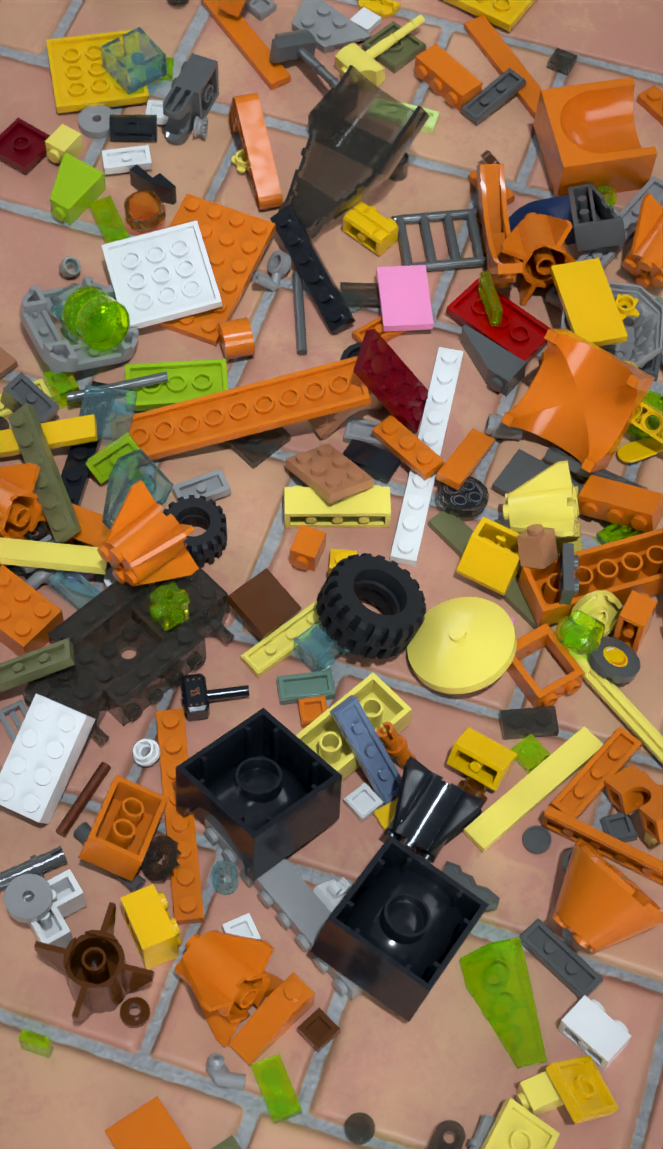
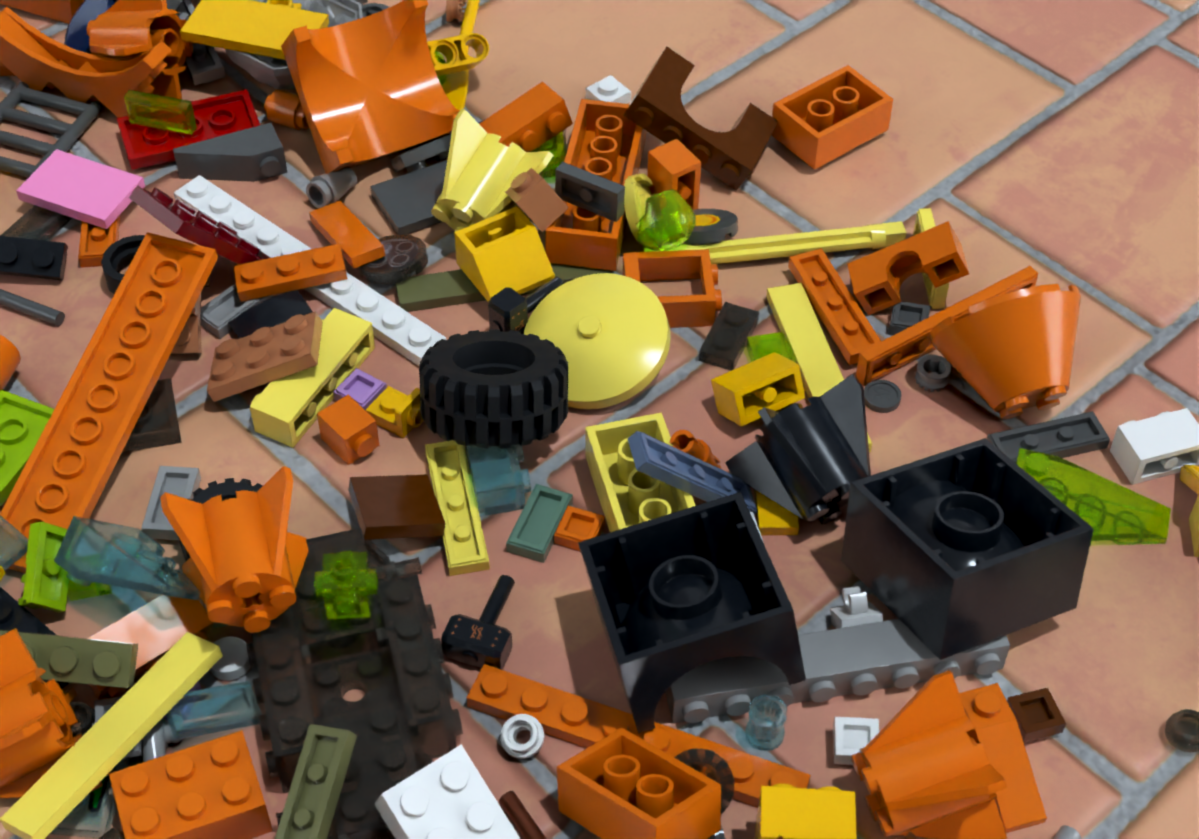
camera: 60 degrees left, 10 degrees down
clear neon green plate [251,1054,302,1125] -> none
none -> lavender tile [333,368,387,411]
none -> black piece [488,276,564,334]

